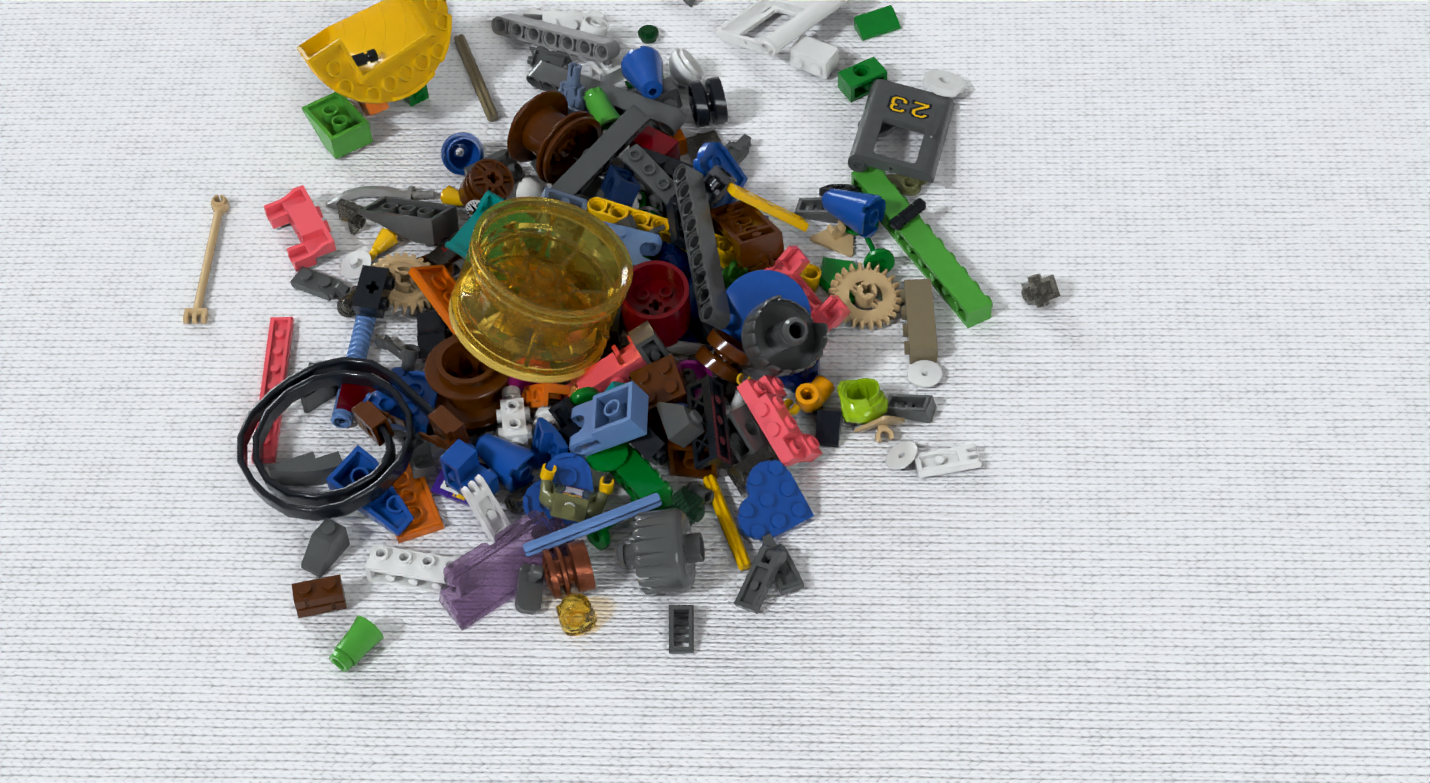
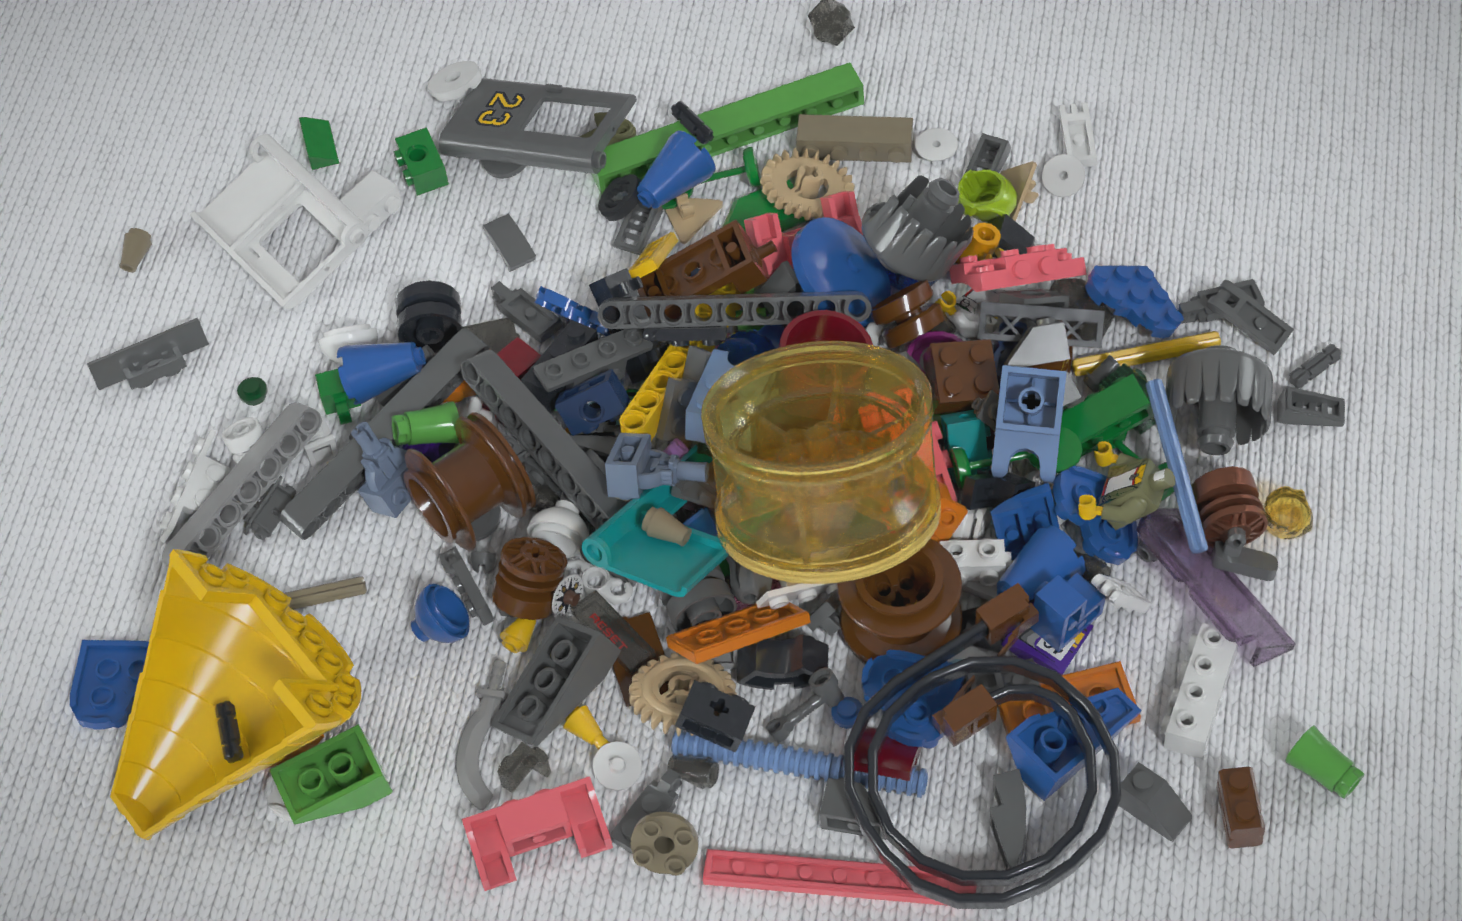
camera: 80 degrees left, 5 degrees up
none -> dark grey slope [483,213,536,272]
none -> dark tan plate [630,812,699,876]
none -> dark grey axle [1289,344,1341,388]

